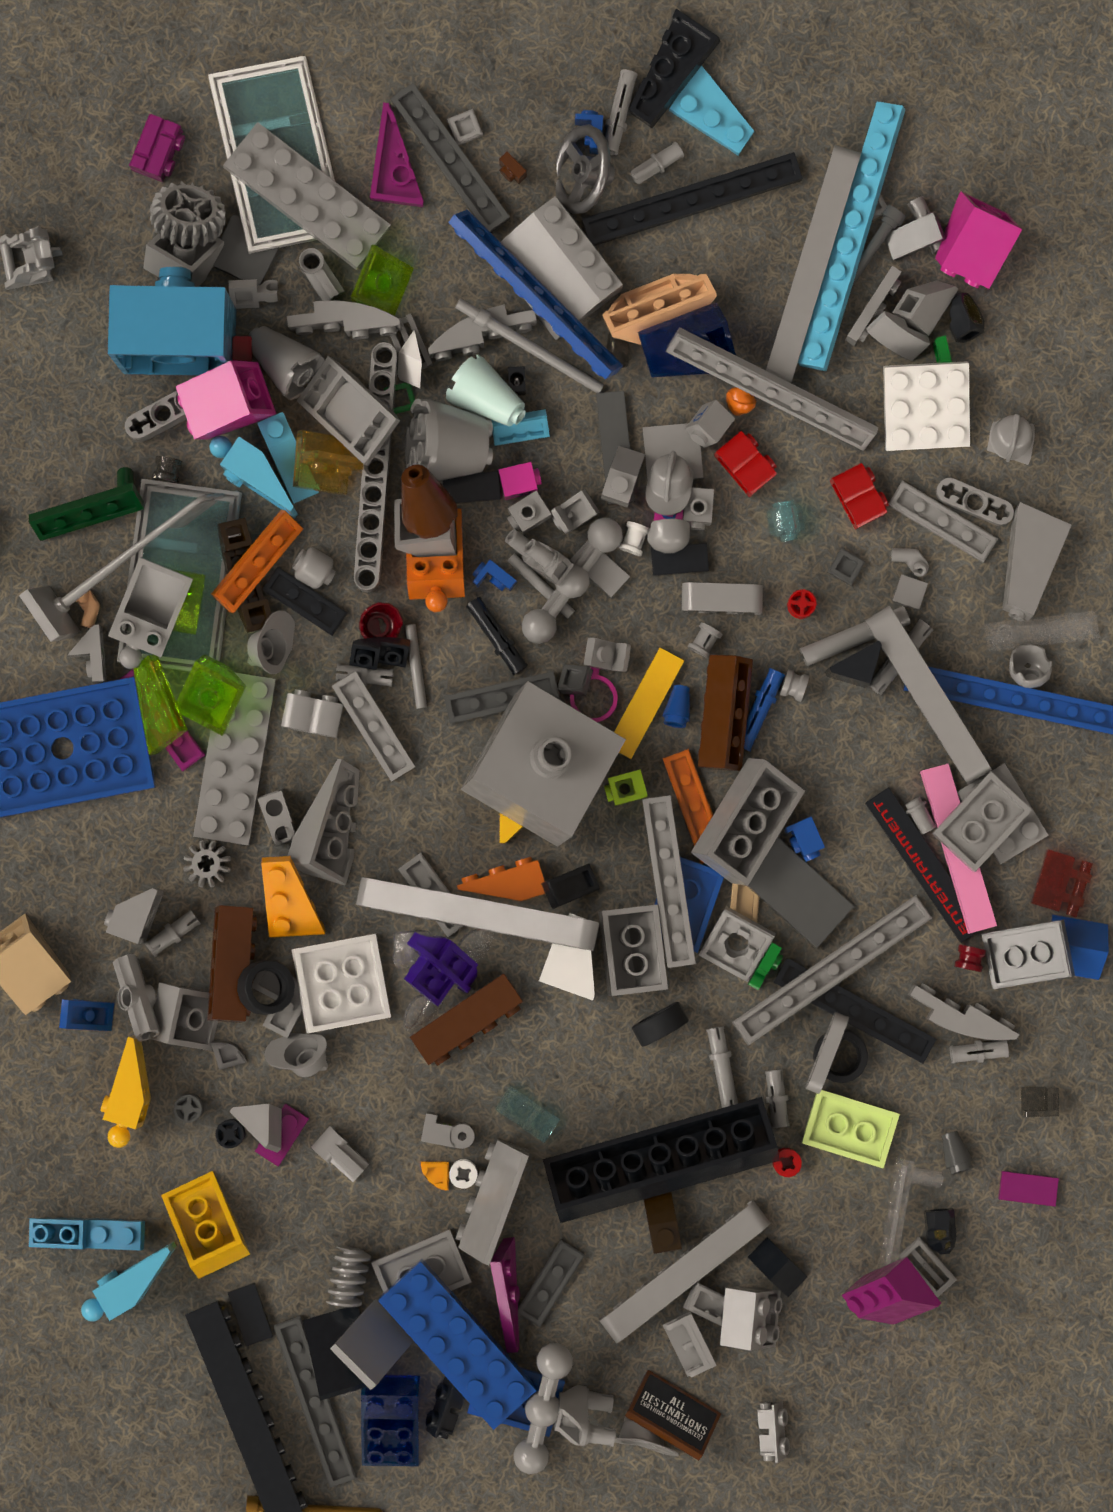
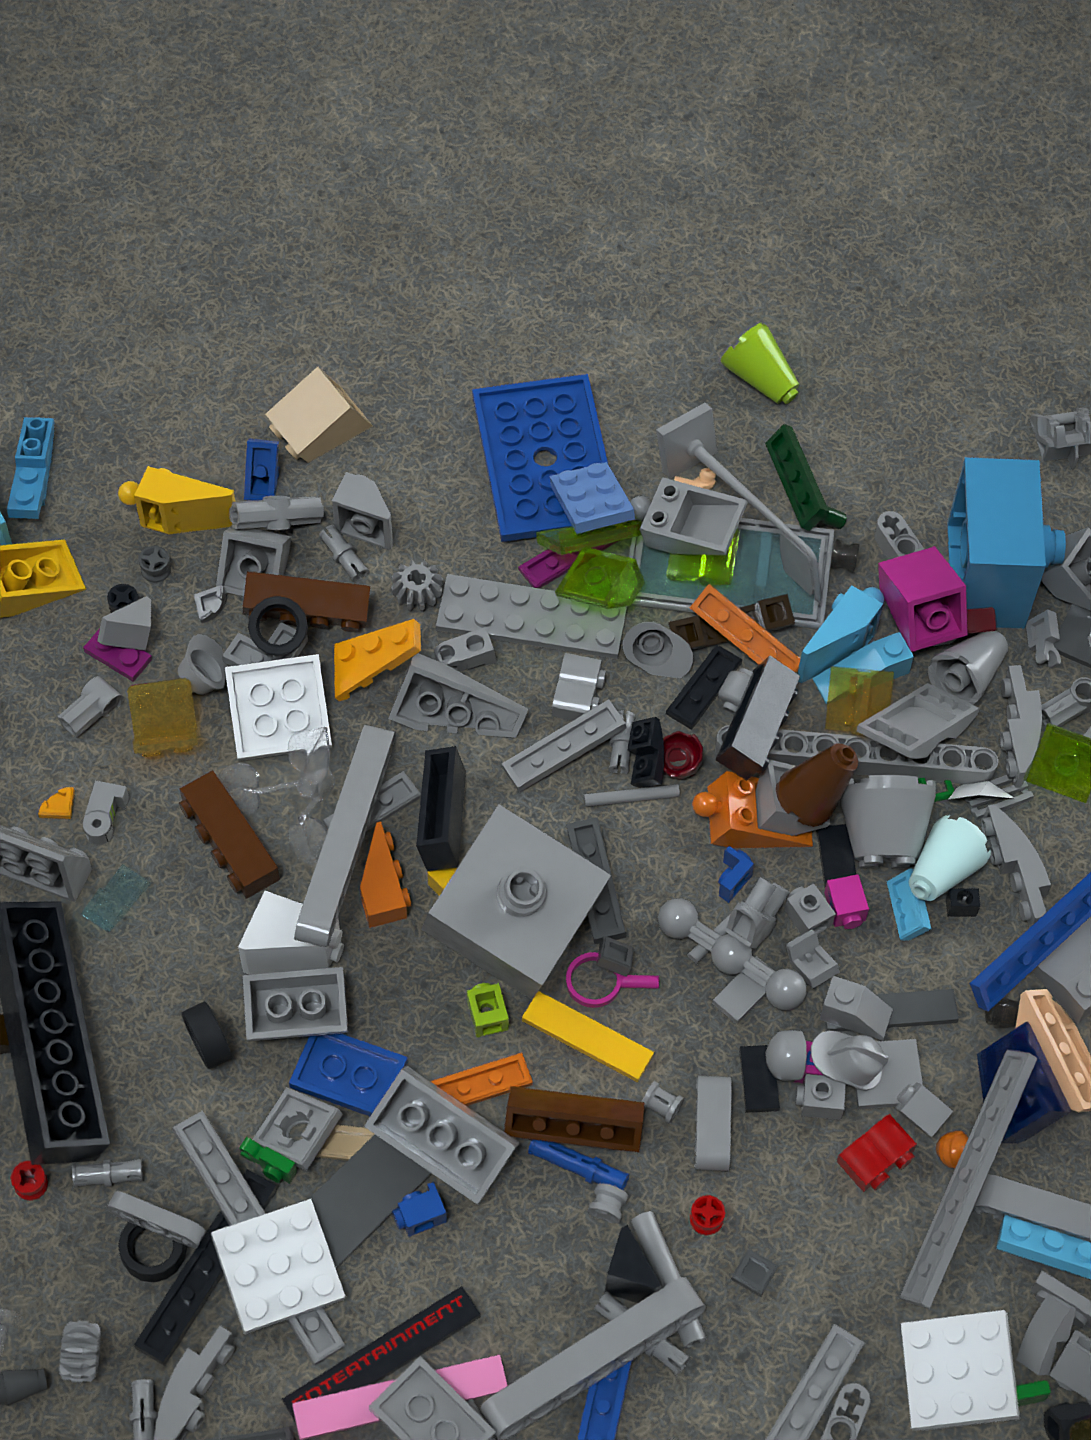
camera: 90 degrees right, 25 degrees down
light grey slope [68,624,107,683] -> none
dark purple plate [404,932,478,1006] -> none
white wheel [449,1159,478,1189] -> none
light grey bar [455,298,604,393] -> none
black pin [466,597,528,676] -> none
black tile [541,863,600,910] -> none
light grey bracket [584,638,631,672] -> none
white bush [618,521,648,556] -> none
light grey plate [642,795,696,968] -> none
blue cone [662,685,690,728] -> none
light grey pin [706,1026,738,1108] -> none
clear light blue head [766,500,805,542] -> none
yellowish green plate [801,1090,900,1168] -> none
red brick [830,463,889,530] -> none
light grey arm [891,548,929,577] -> none
light grey tile [892,574,928,610] -> none
light grey pin [905,797,937,834] -> none
dark red wheel [954,945,986,972] -> none
none -> light grey gear [59,1320,101,1383]
none -> clear yellow bracket [127,678,199,757]
none -> white plate [211,1199,345,1335]
none -> black brick [416,746,466,871]
none -> medium blue plate [550,462,635,534]
none -> brick [715,655,800,781]

